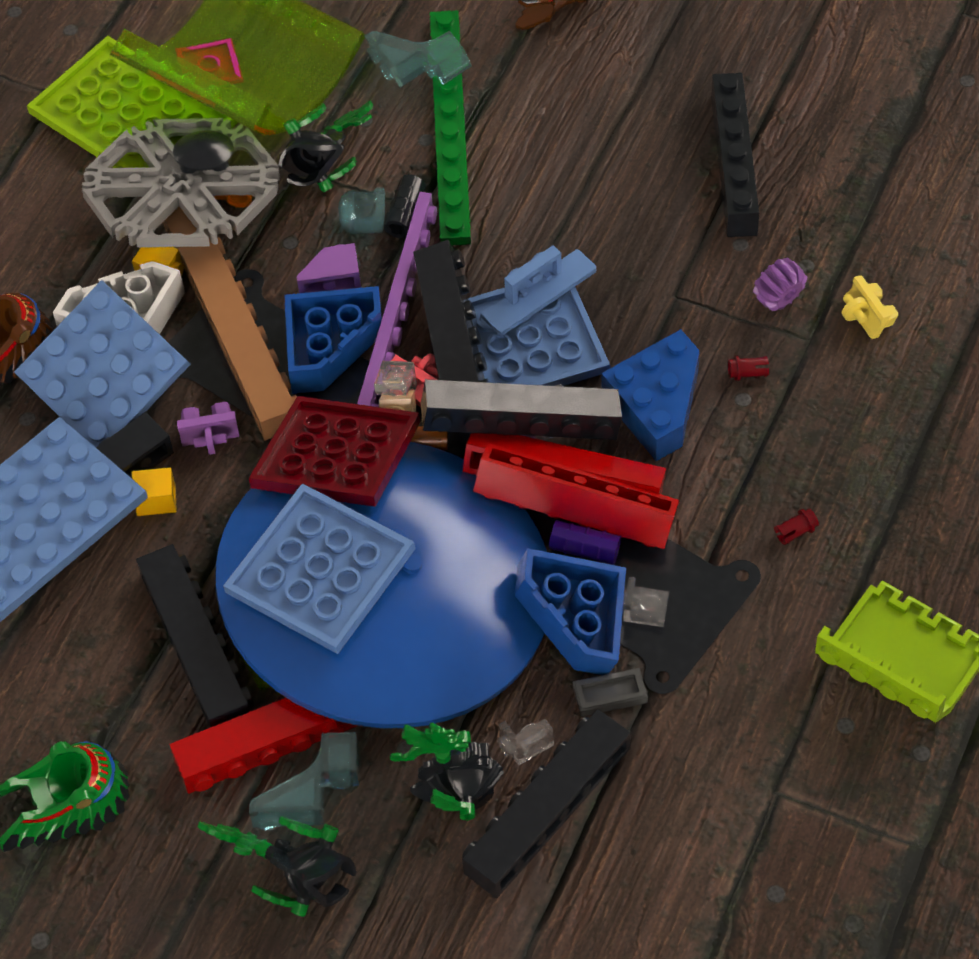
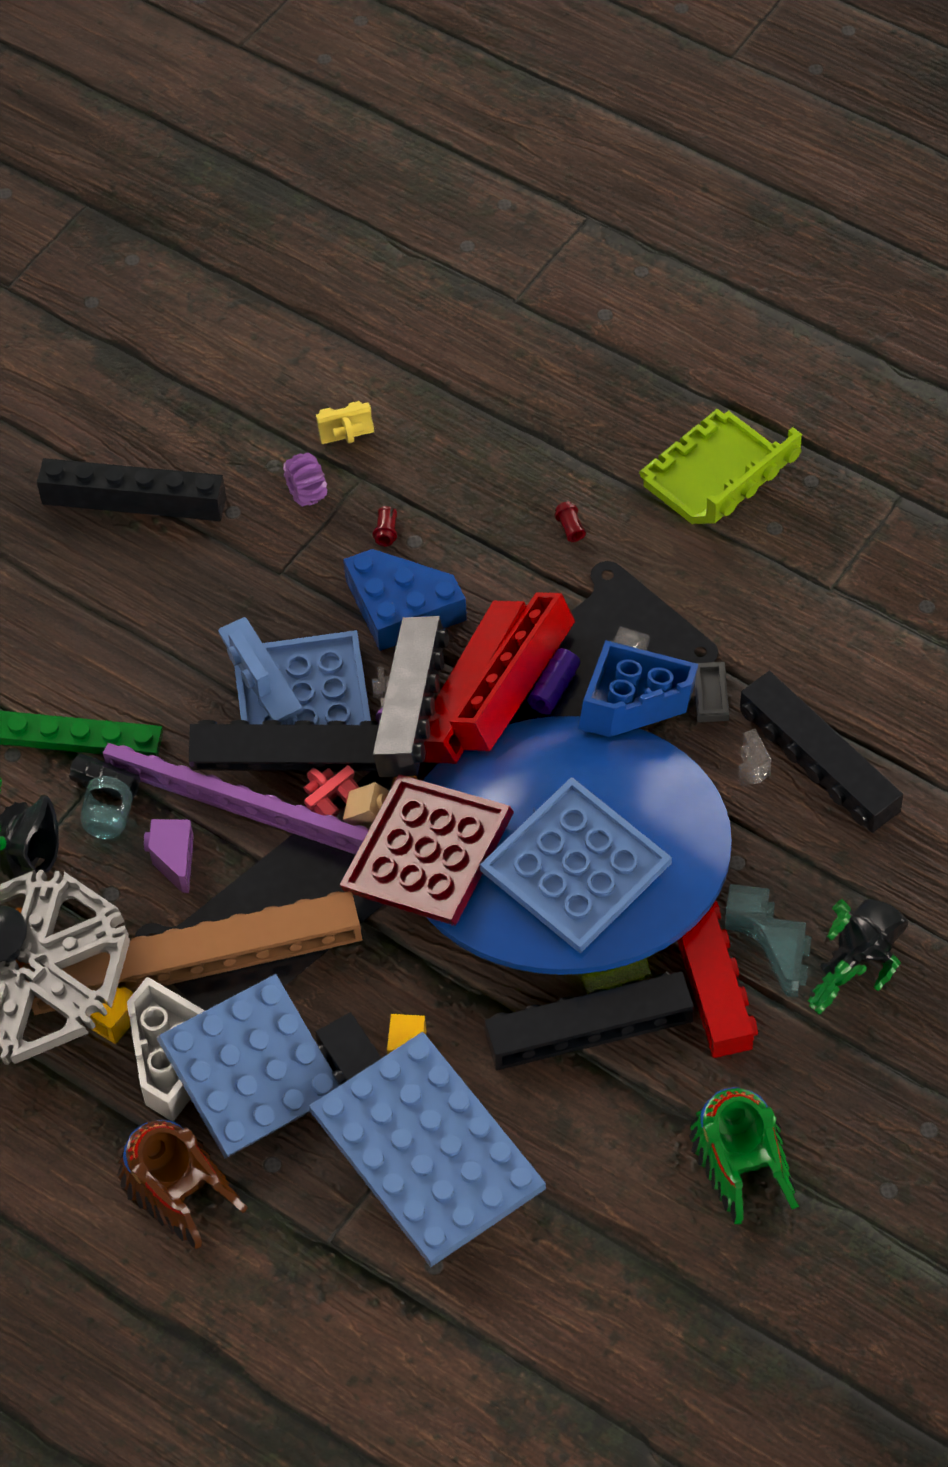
camera: 80 degrees left, 0 degrees up
medium lavender hips [177,402,239,455] -> none
blue brick [284,286,382,394] -> none
clear bracket [374,361,417,396] -> none
helmet [390,722,504,820] -> none

